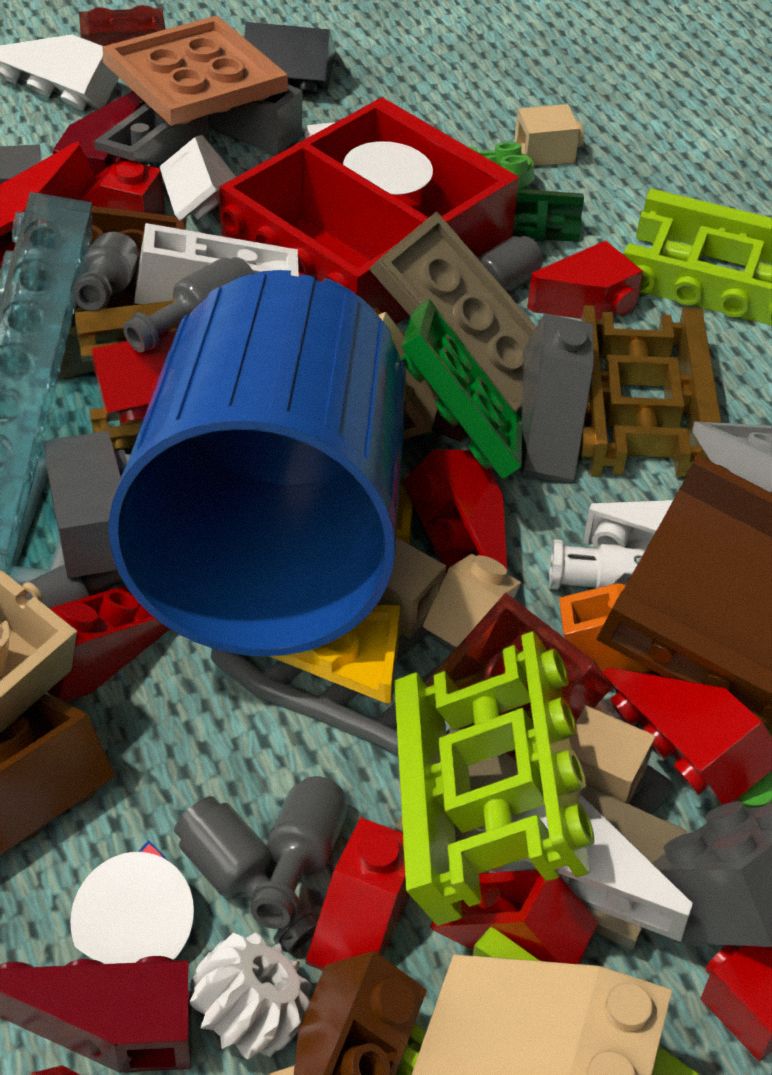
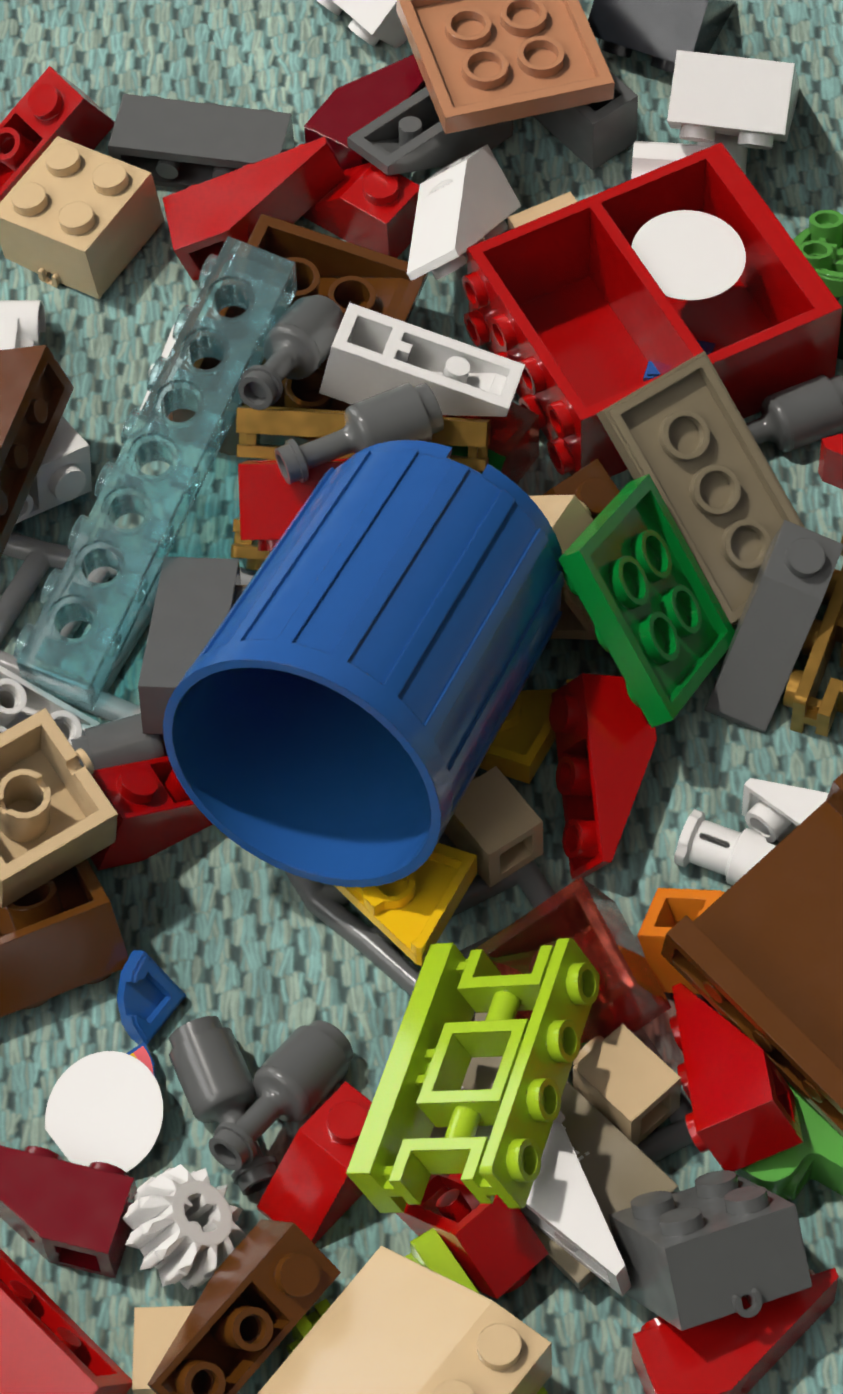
camera: 25 degrees right, 10 degrees up
tan brick [422,554,521,657] -> none
none -> blue tile [117,950,186,1046]
none -> white slope [667,50,799,150]

